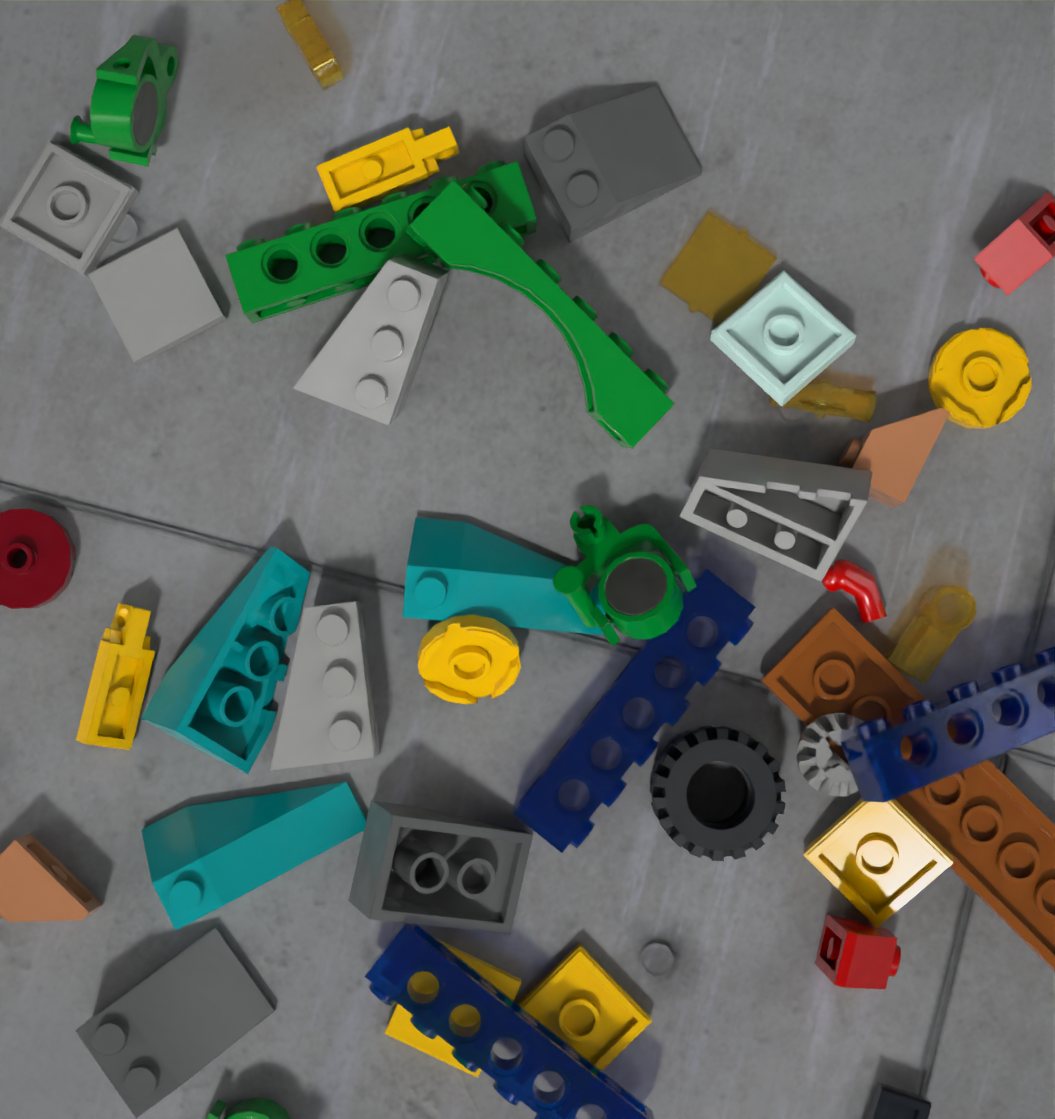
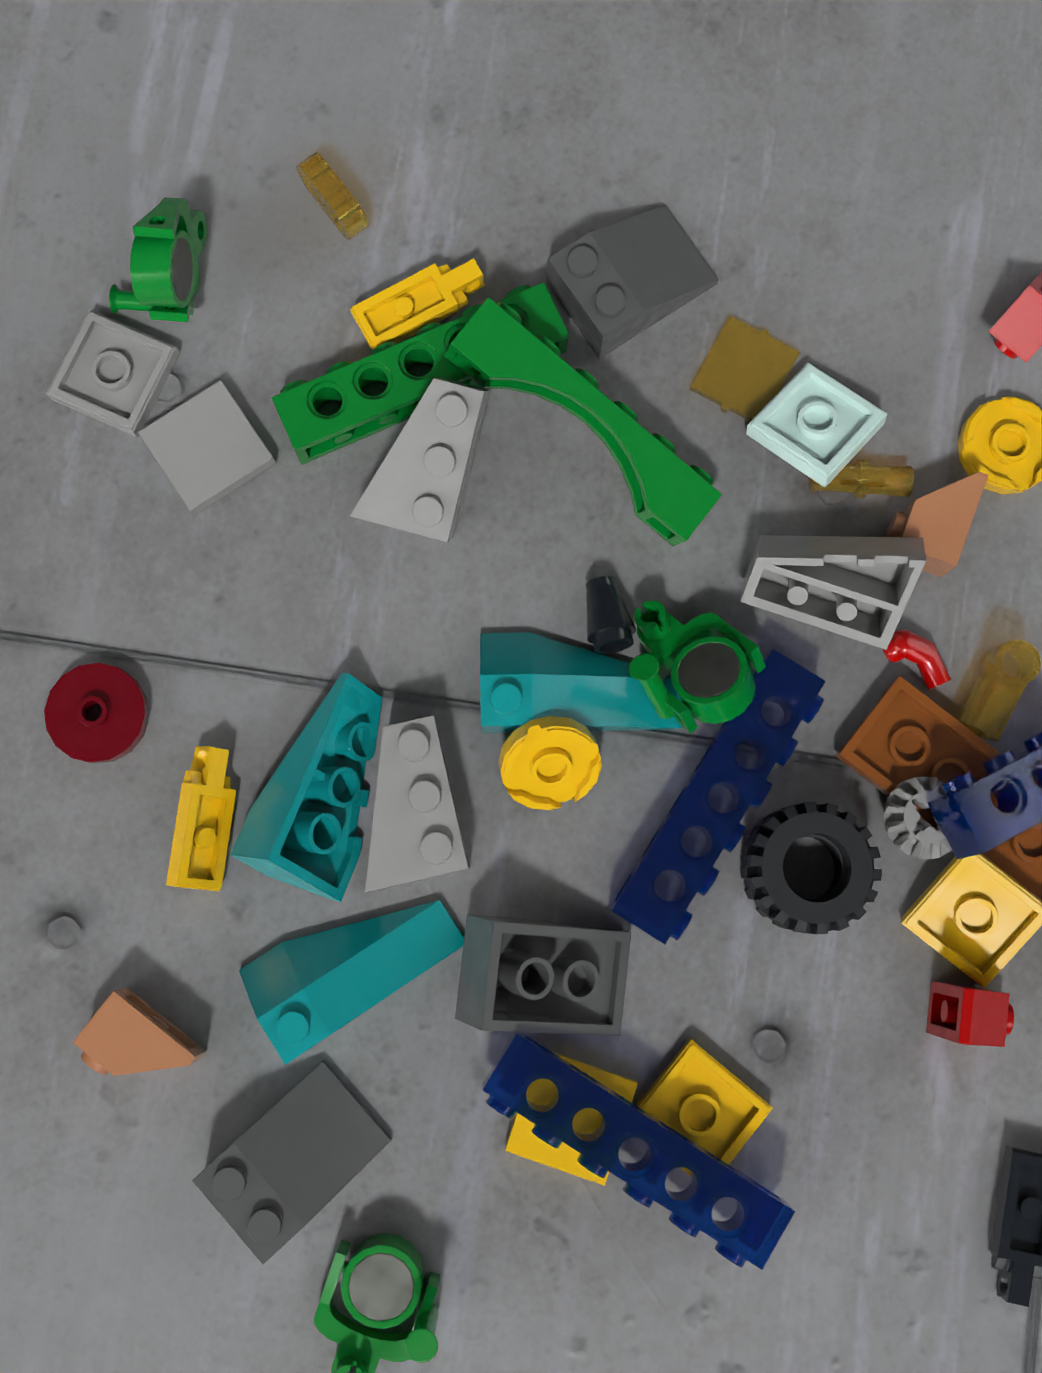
camera: 10 degrees left, 5 degrees down
none -> black cone [586,576,636,654]

